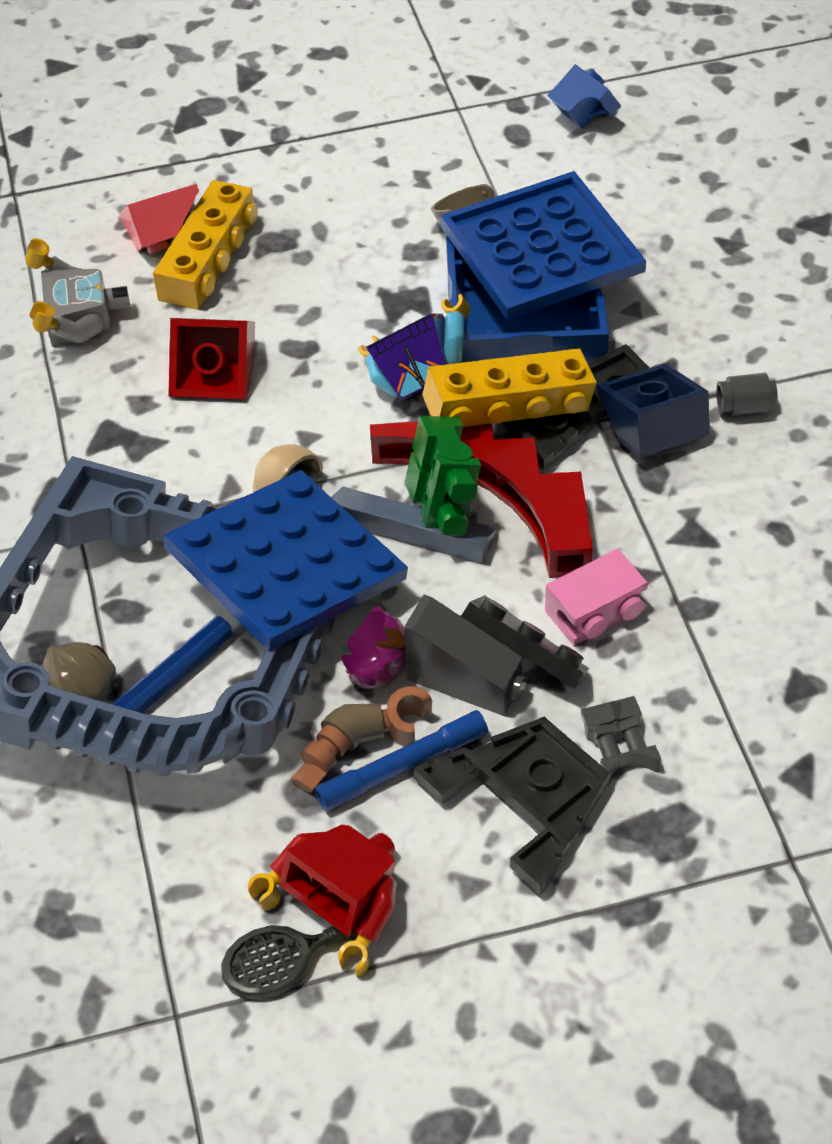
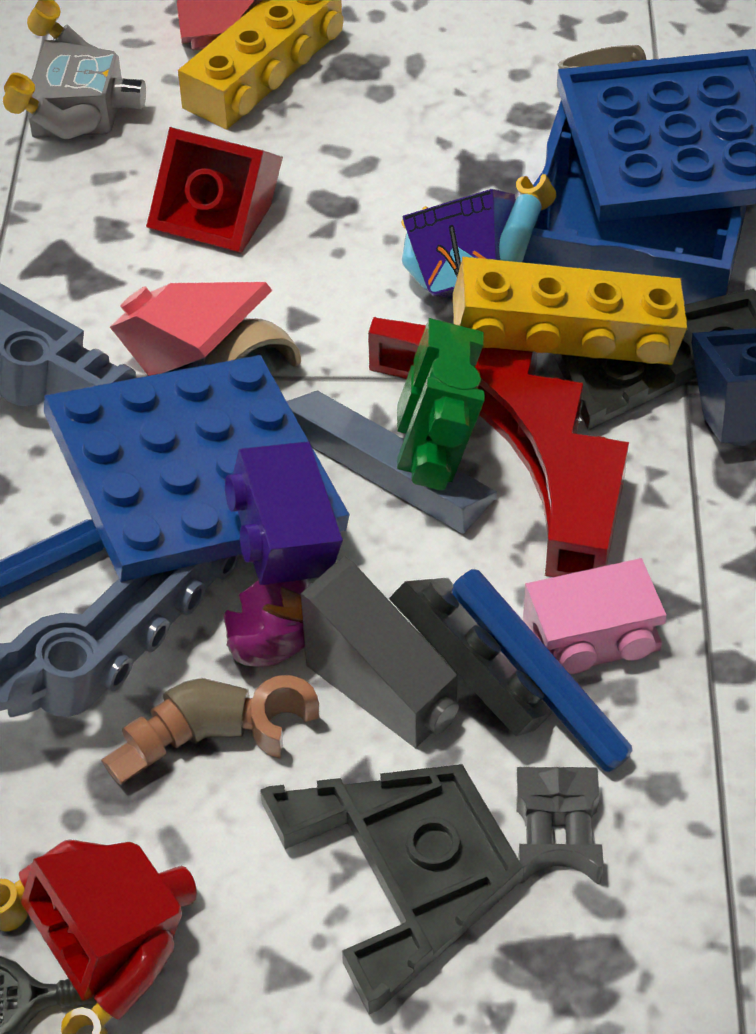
camera: 15 degrees right, 0 degrees up
blue piece [314,710,488,812] -> none
none -> coral slope [110,282,273,376]
none -> dark purple brick [225,441,343,585]
none -> blue axle [452,569,633,772]

